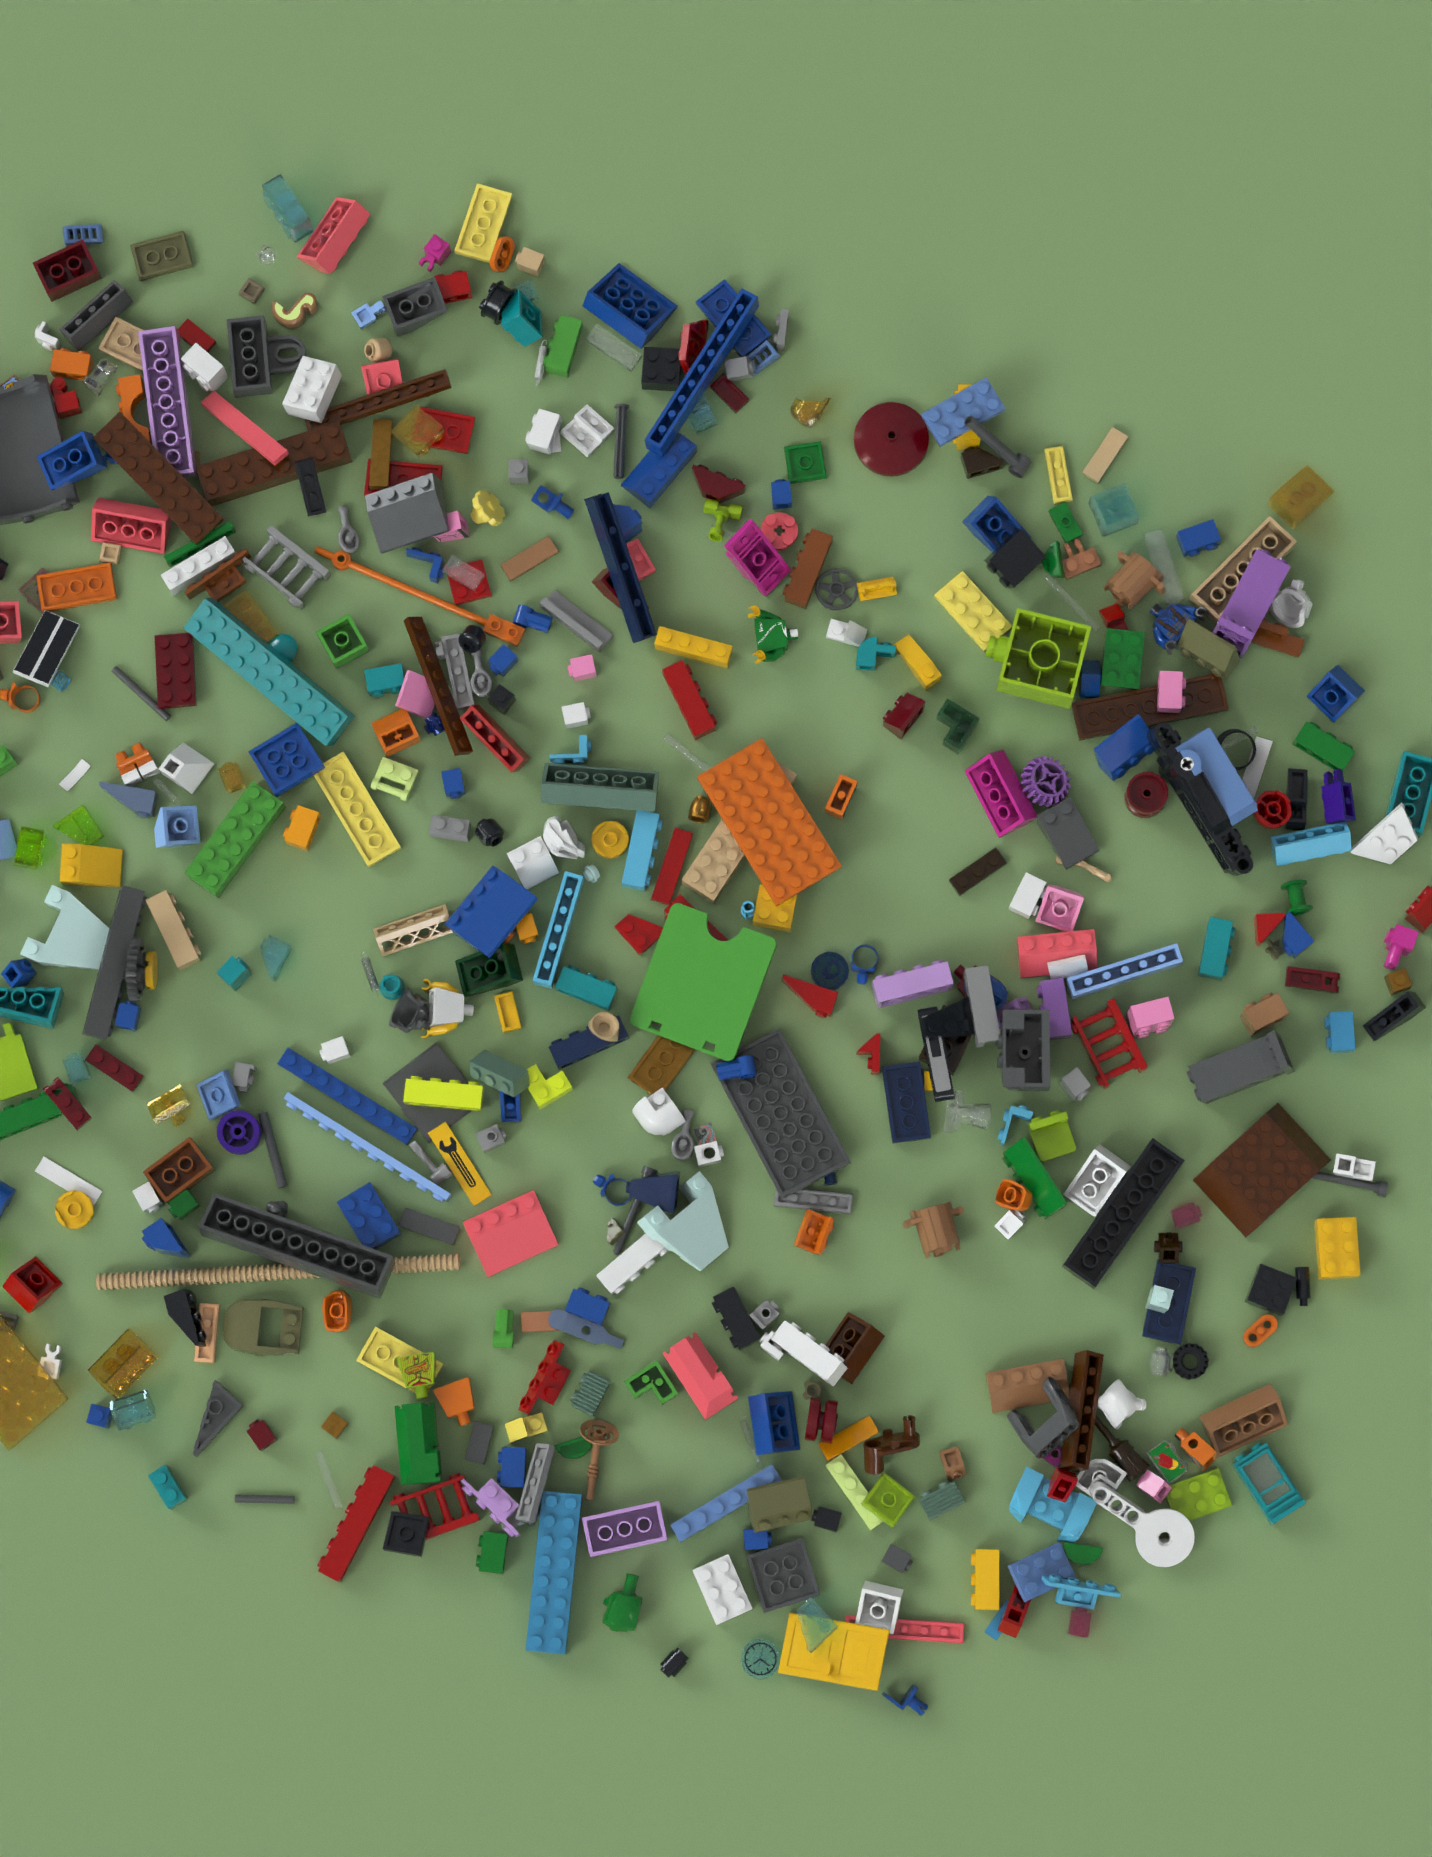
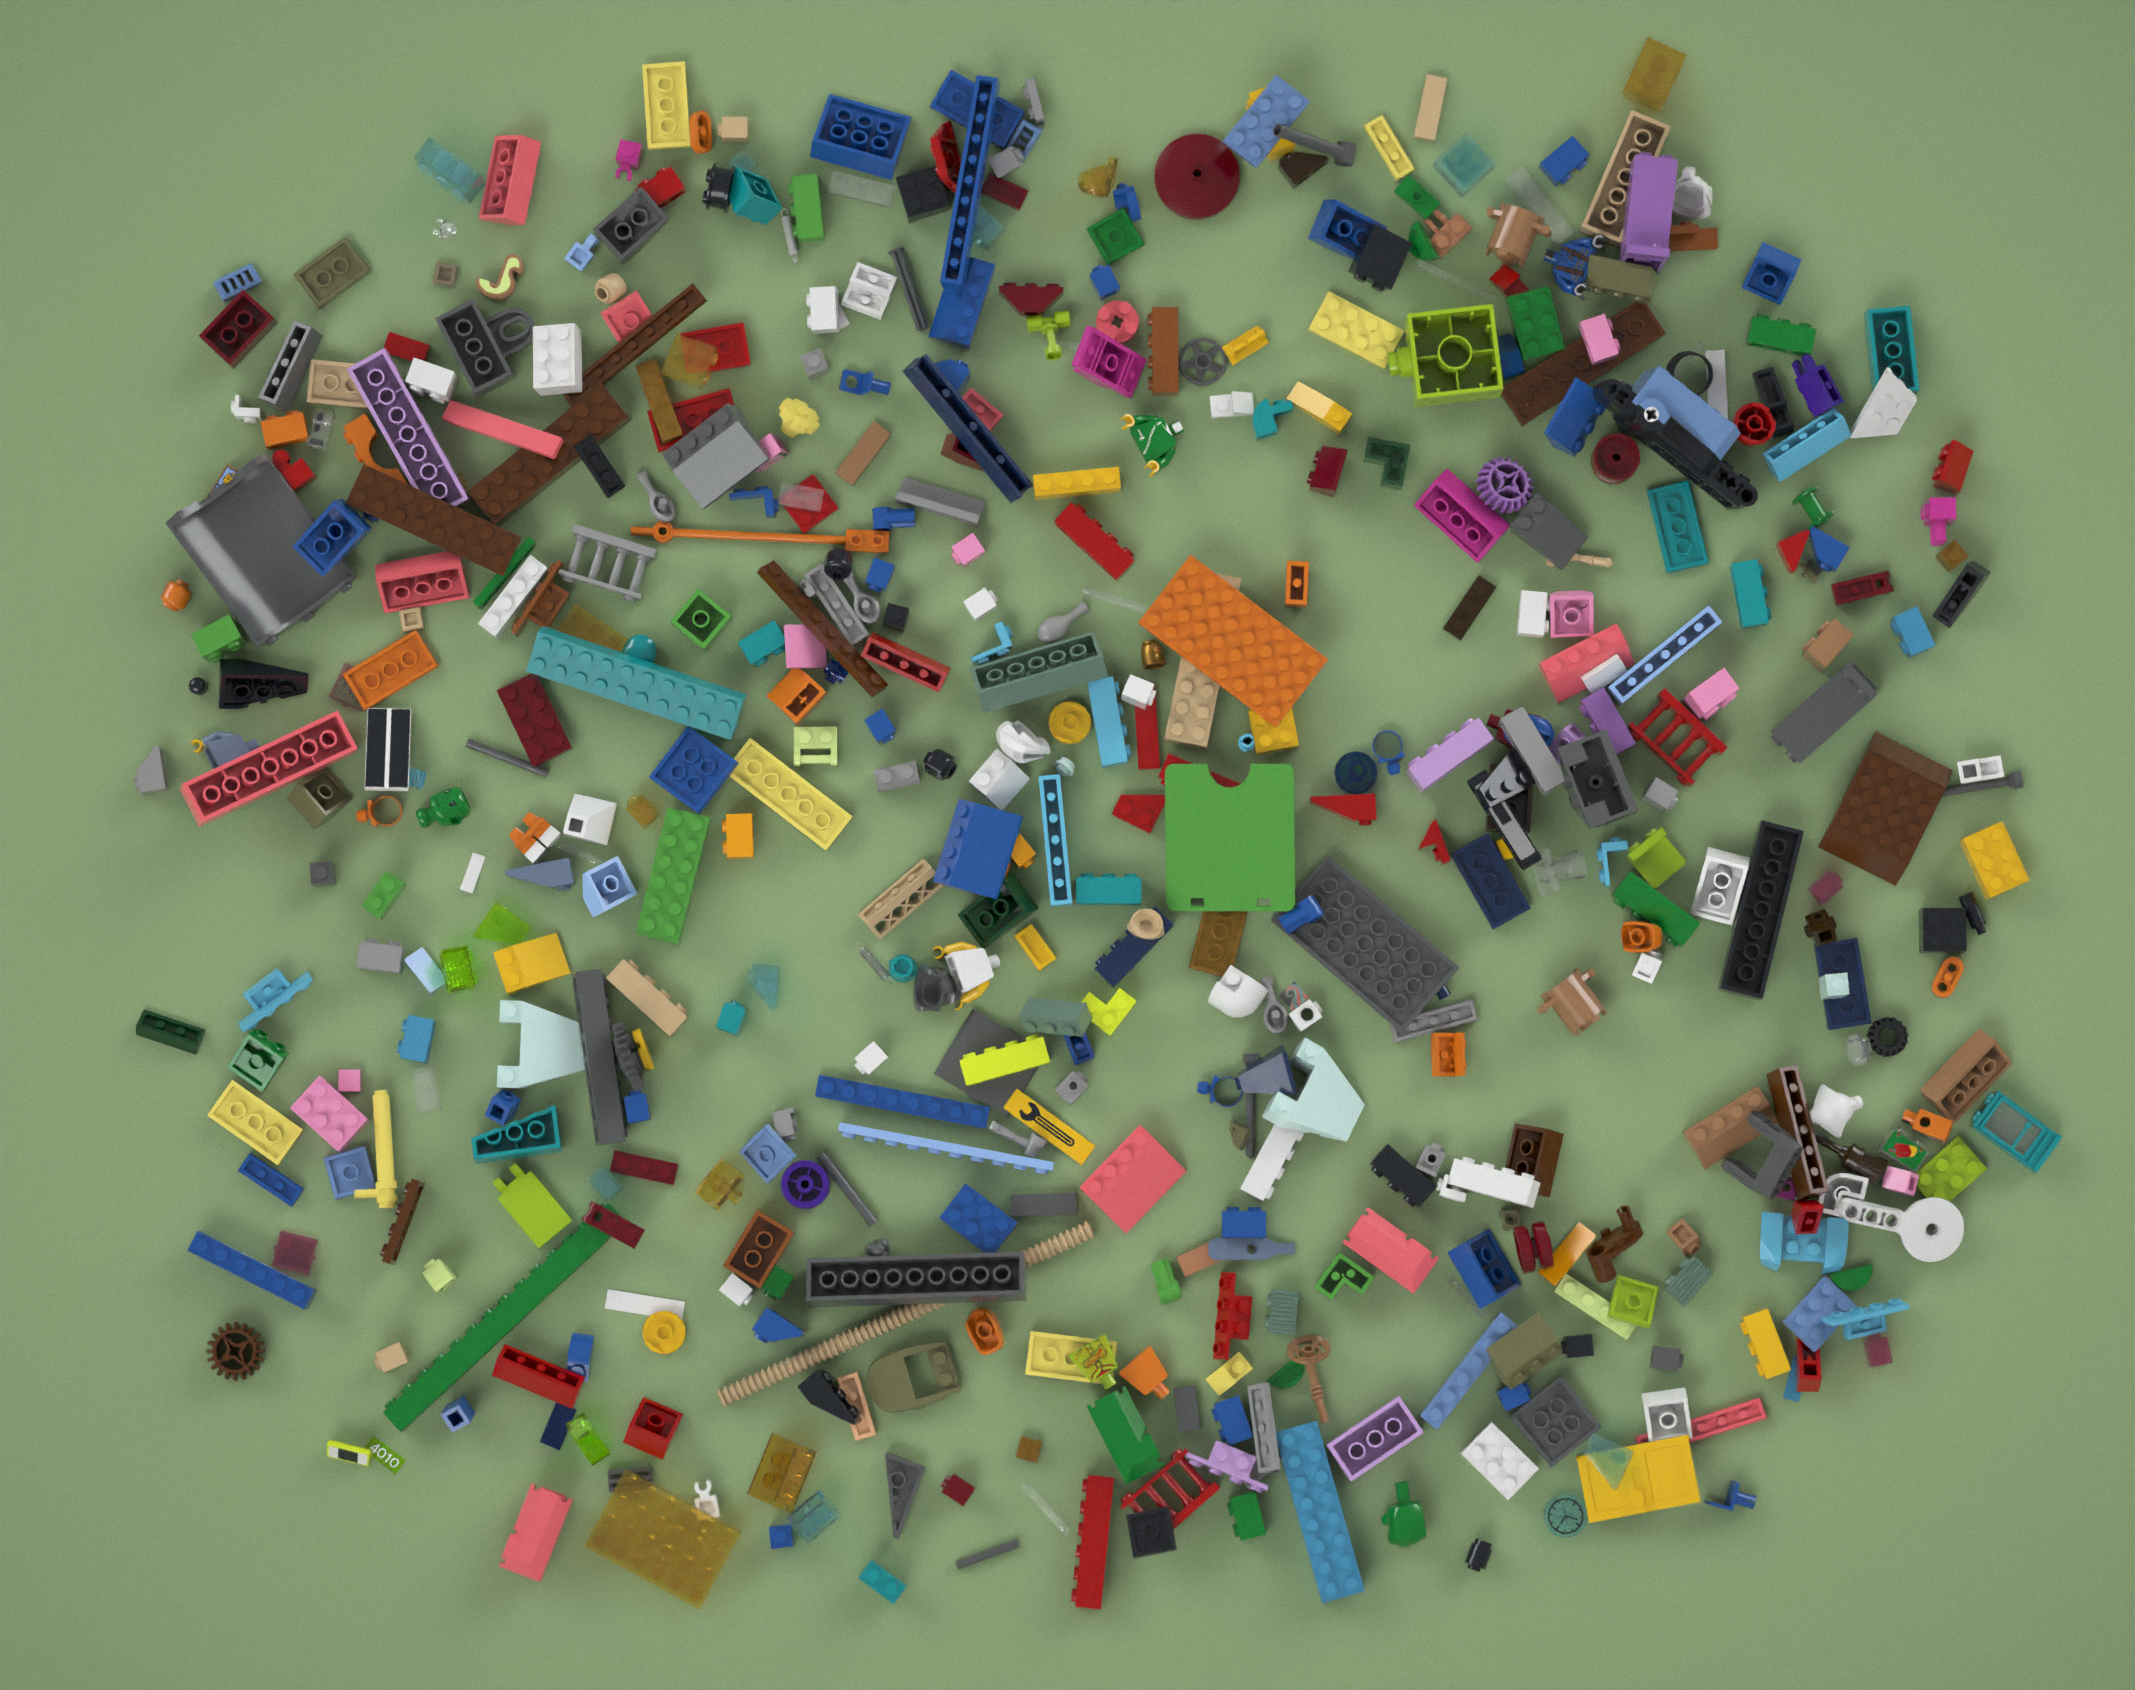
camera: 25 degrees left, 5 degrees up
none -> green piece [415,786,471,828]
none -> light grey piece [1037,602,1089,643]
none -> blue piece [1112,183,1142,222]
none -> white brick [1121,674,1156,710]
none -> teal tile [1646,480,1709,574]

